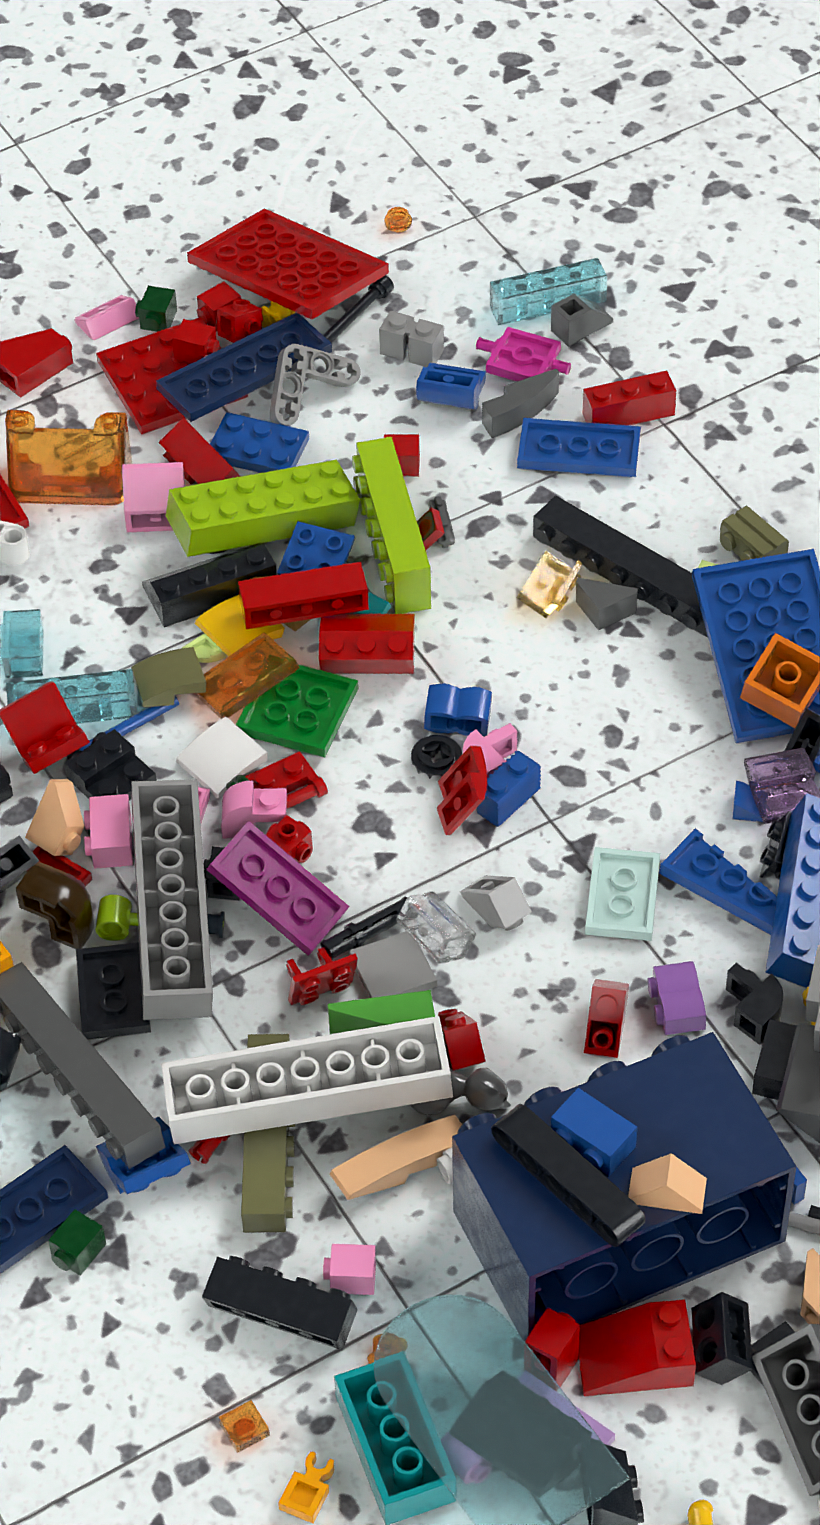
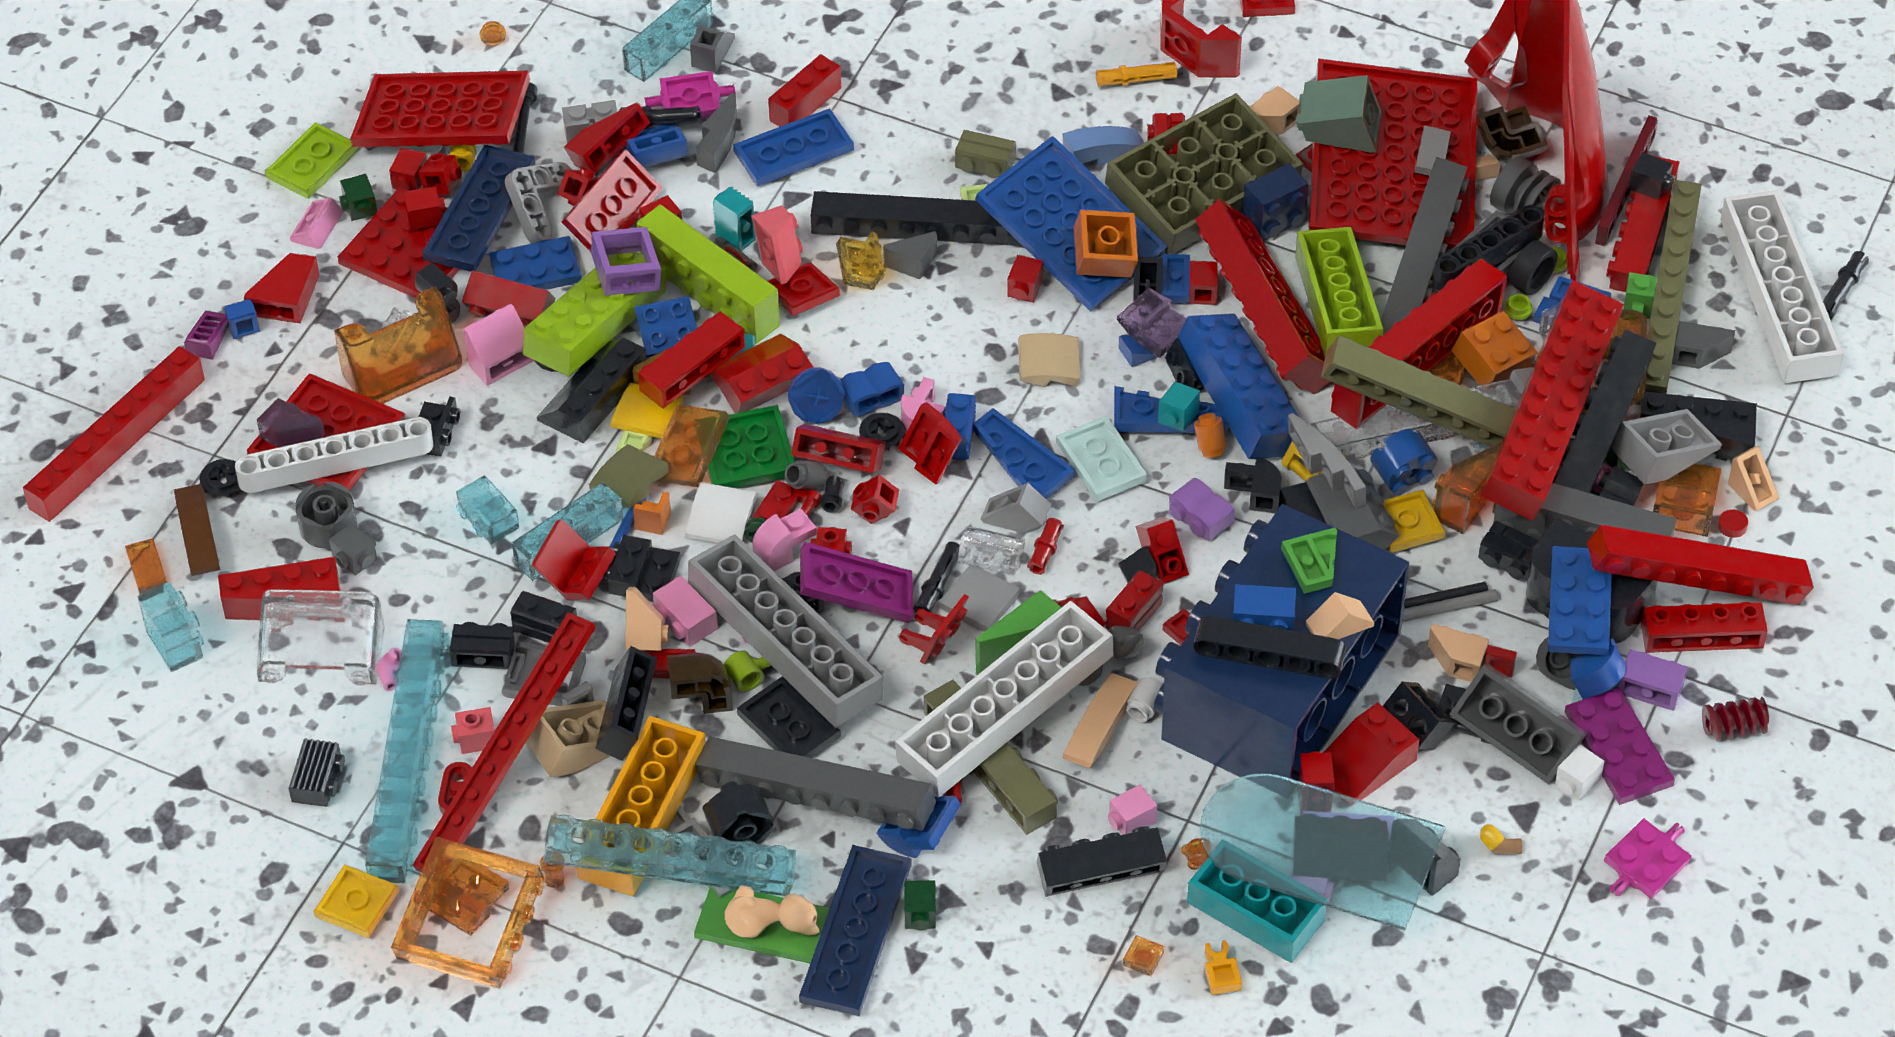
camera: 35 degrees left, 0 degrees up
none -> lime tile [265,122,358,199]
none -> black brick [415,263,460,328]
none -> black bracket [418,396,461,457]
none -> red brick [557,167,598,206]
none -> plate [561,149,663,253]
none -> red slope [564,102,650,173]
none -> medium lavender window [591,227,661,296]
none -> black pin [619,106,701,129]
none -> orange panel [633,492,671,535]
none -> teal brick [713,187,756,251]
none -> coral slope [752,205,803,285]
none -> red plate [767,262,840,316]
none -> dark grey brick [785,460,827,491]
none -> blue tile [788,367,845,424]
none -> red brick [791,424,886,473]
none -> black pin [820,476,845,513]
none -> red brick [851,475,900,524]
none -> blue wing [973,408,1075,499]
none -> red brick [1007,255,1044,303]
none -> tan slope [1018,333,1080,387]
none -> red pin [1027,518,1064,575]
none -> red brick [1105,571,1163,631]
none -> black slope [1119,546,1157,584]
none -> teal brick [1158,382,1200,432]
none -> orange brick [1194,413,1227,458]
none -> bright green wing [1281,527,1337,594]

